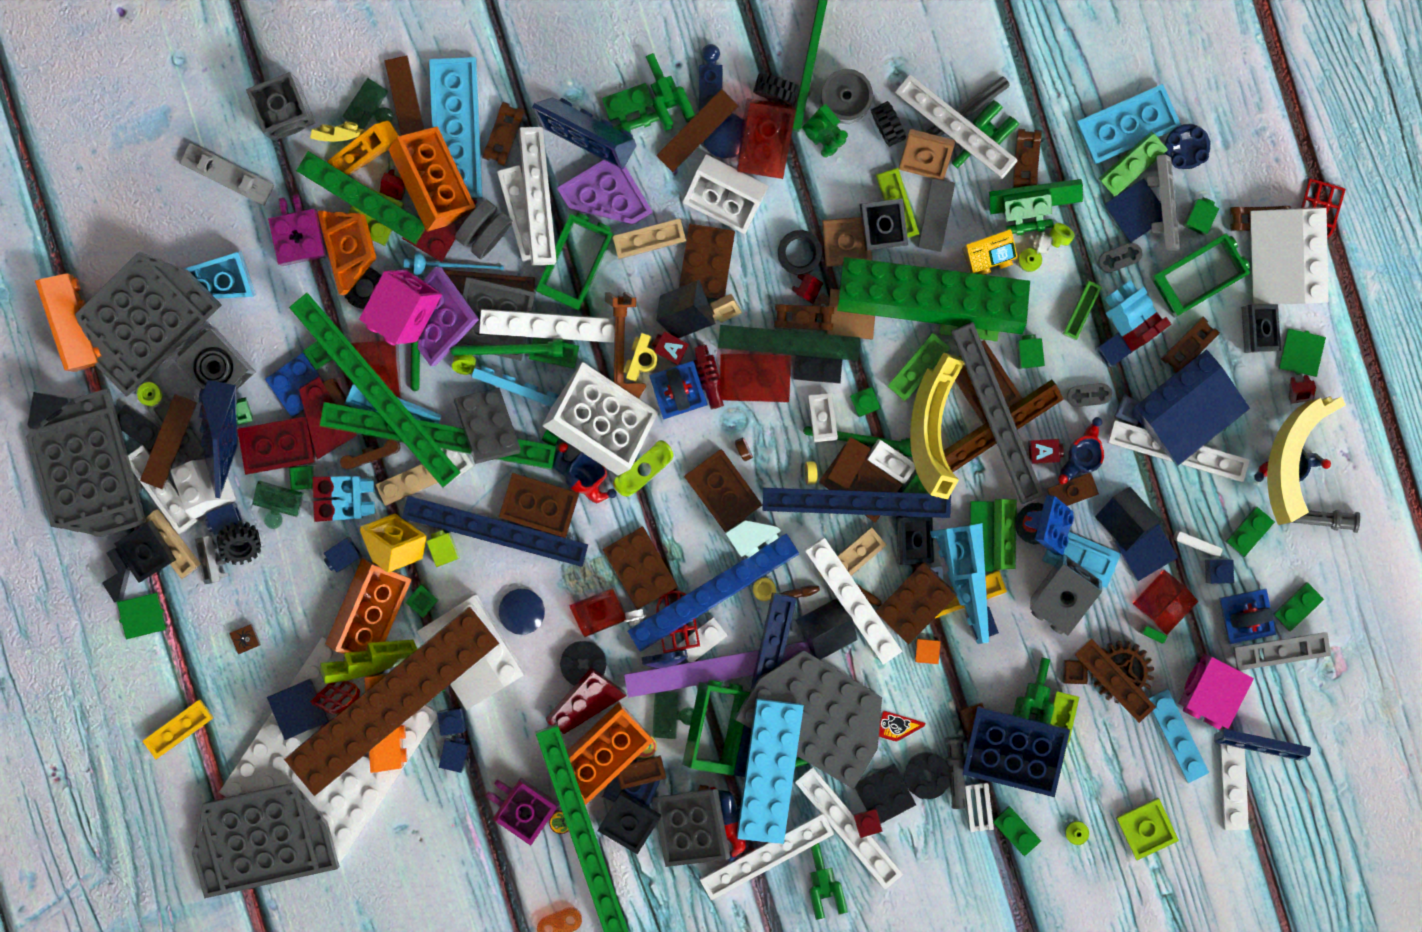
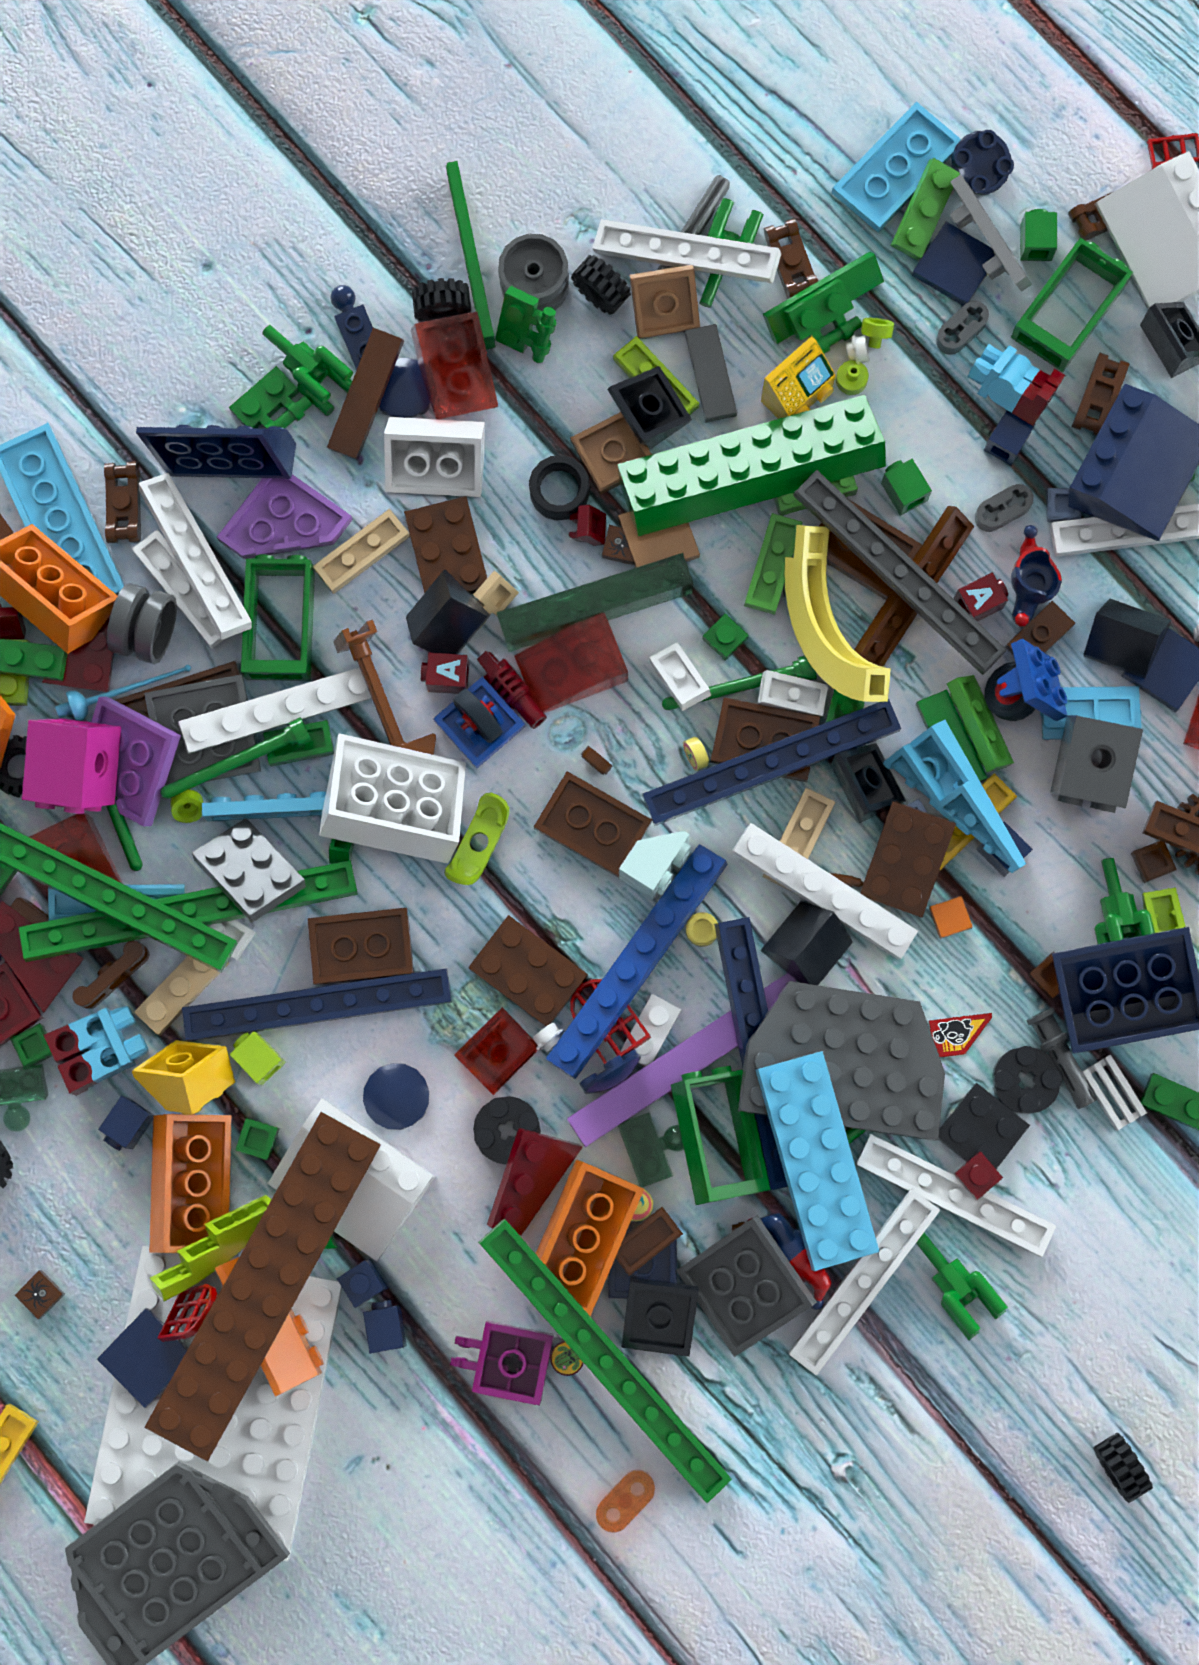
camera: 20 degrees left, 10 degrees down
dark blue piece [552,442,617,504] -> none
light yellow plate [624,333,658,382] -> none
reddish brown plate [774,304,834,331] -> none
reddish brown piece [779,585,820,598] -> none
black plate [794,356,843,384] -> none
reddish brown tile [828,437,871,489] -> none
bright green piece [1062,281,1102,340] -> none

